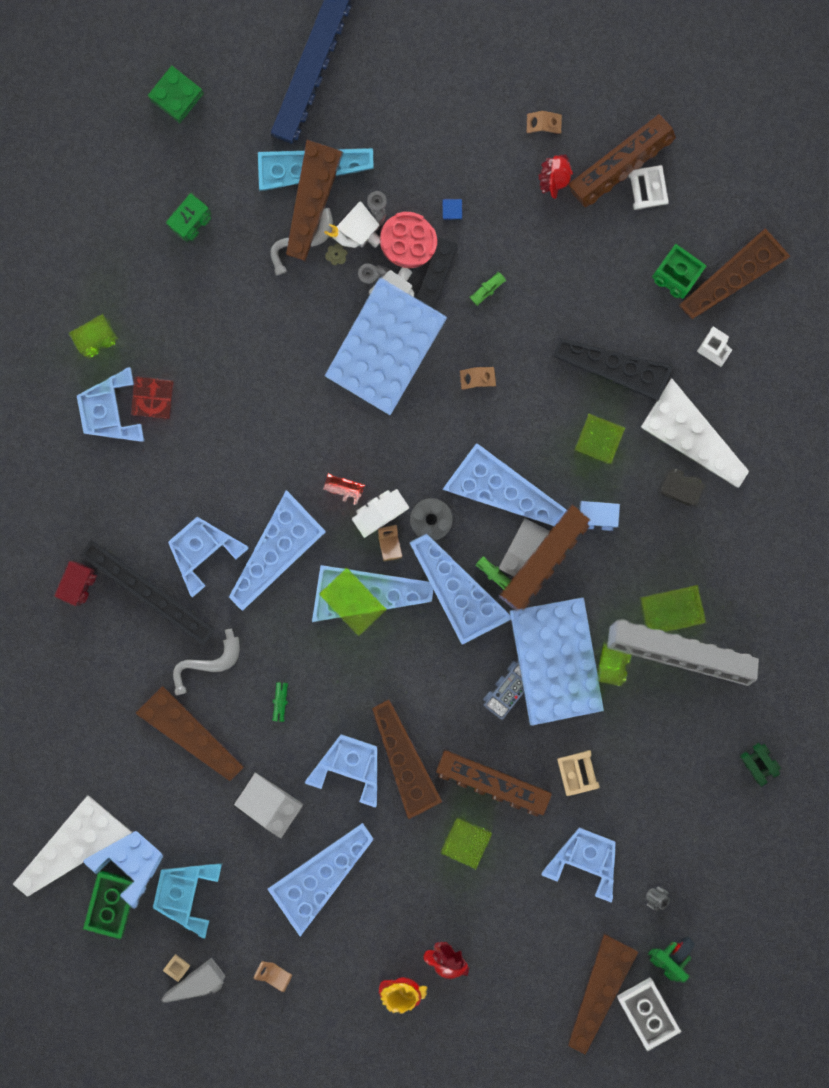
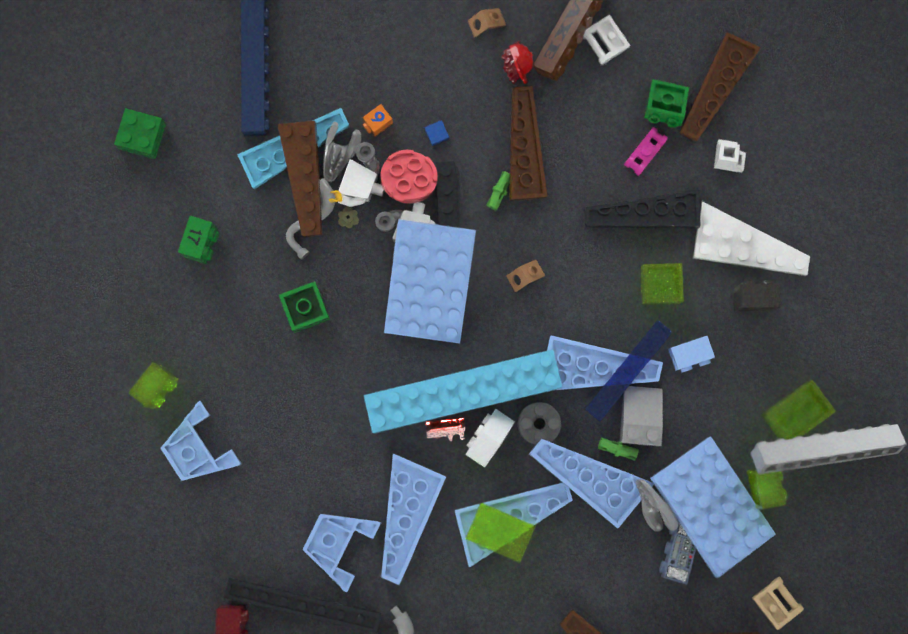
camera: 25 degrees left, 5 degrees down
clear red tile [131,377,174,419] -> none
medium nougat bracket [378,525,402,561] -> none
reddish brown brick [498,505,591,611] -> none
none -> green brick [279,281,330,333]
none -> light grey animal [323,122,361,182]
none -> orange brick [363,104,393,136]
none -> medium azure brick [364,349,562,433]
none -> reddish brown wing [509,86,547,201]
none -> clear blue tile [585,320,672,422]
none -> dark pink plate [624,127,668,176]
none -> light grey animal [636,480,678,531]

